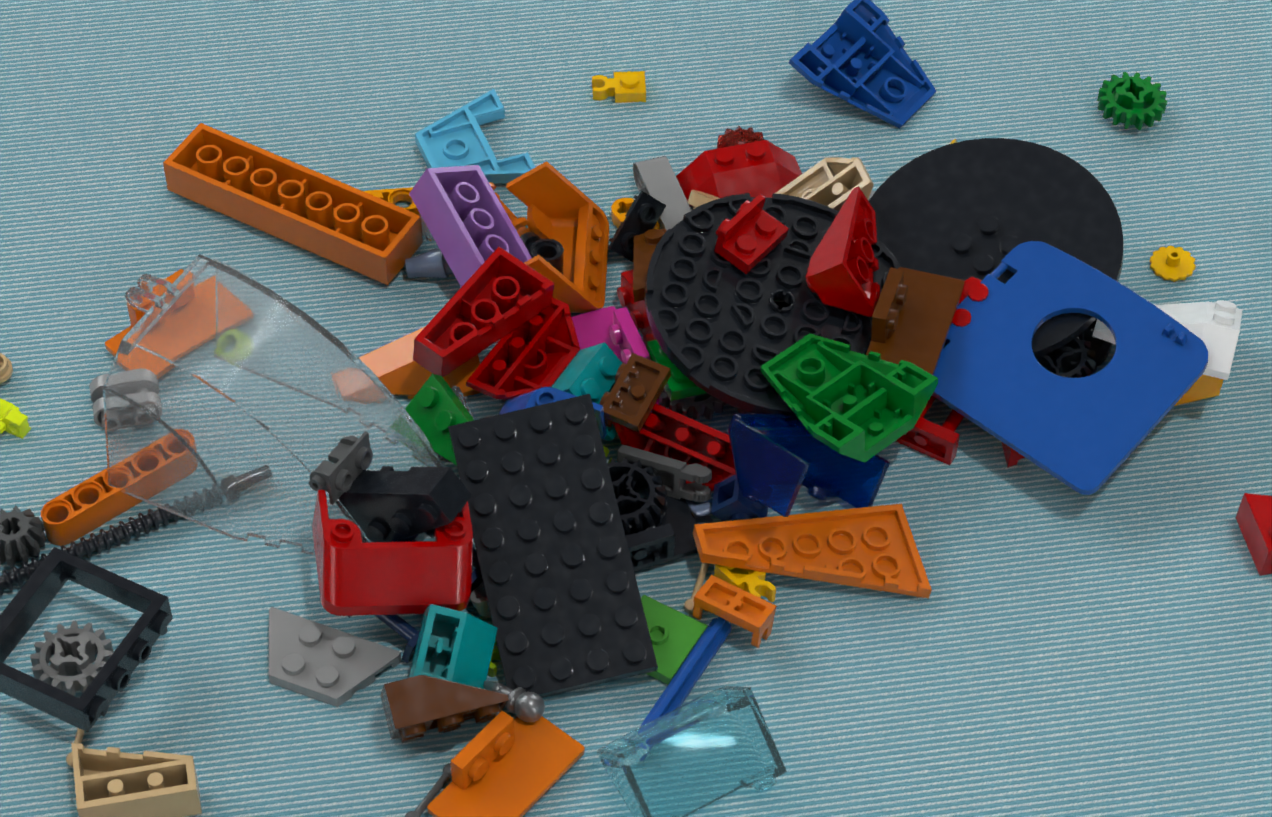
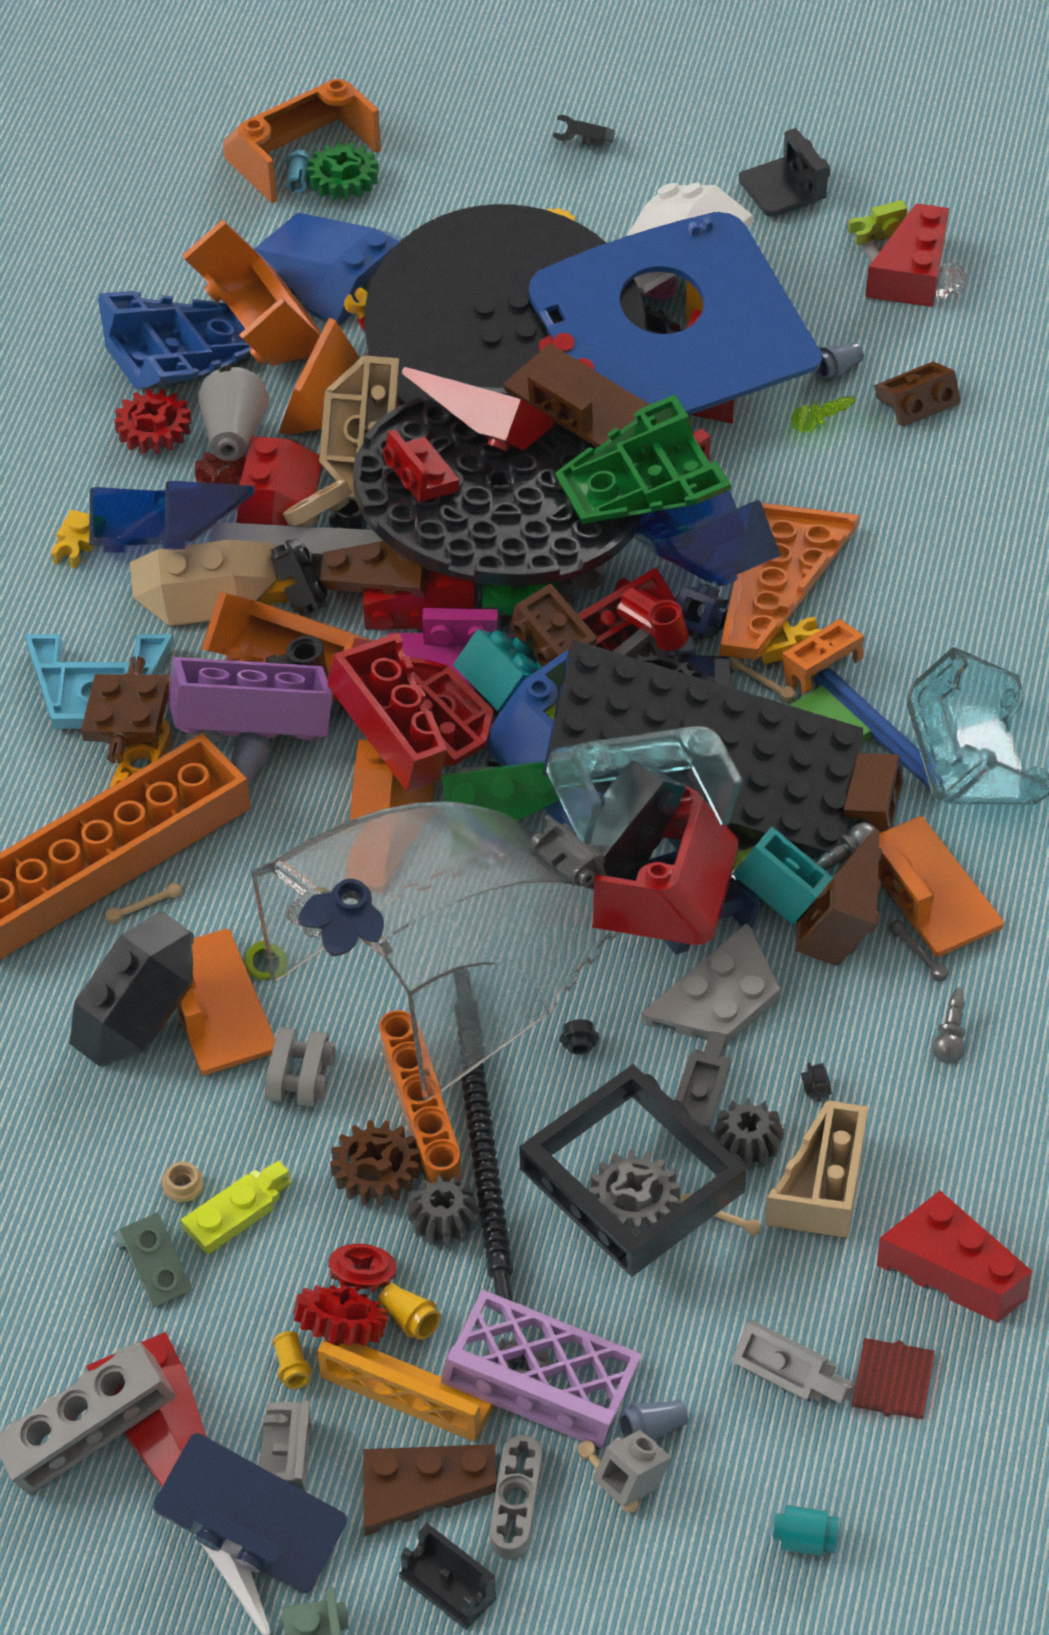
camera: 65 degrees left, 0 degrees up
none -> black wedge [69,911,194,1067]
none -> reddish brown plate [81,656,170,764]
none -> clear blue windscreen [89,481,255,553]
none -> tan hinge [105,883,182,925]
none -> red gear [114,389,192,454]
none -> tan wedge [130,539,278,627]
none -> orange windscreen [182,219,322,366]
none -> light grey cone [198,367,269,461]
none -> orange windscreen [223,79,381,203]
none -> blue wedge [254,213,403,326]
none -> orange slope [278,318,359,435]
none -> medium azure pin [285,150,310,193]
none -> dark blue plate [299,878,384,957]
none -> reddish brown gear [330,1120,421,1206]
none -> clear light blue windscreen [546,726,742,844]
none -> black plate [559,1019,600,1055]
none -> red piece [617,588,689,651]
none -> dark grey hinge [675,1031,731,1129]
none -> dark grey gear [713,1097,784,1170]
none -> clear neon green bar [791,396,856,432]
none -> black plate [801,1062,832,1102]
none -> sand blue cone [814,342,864,381]
none -> reddish brown hinge [844,753,904,833]
none -> reddish brown bracket [874,361,961,426]

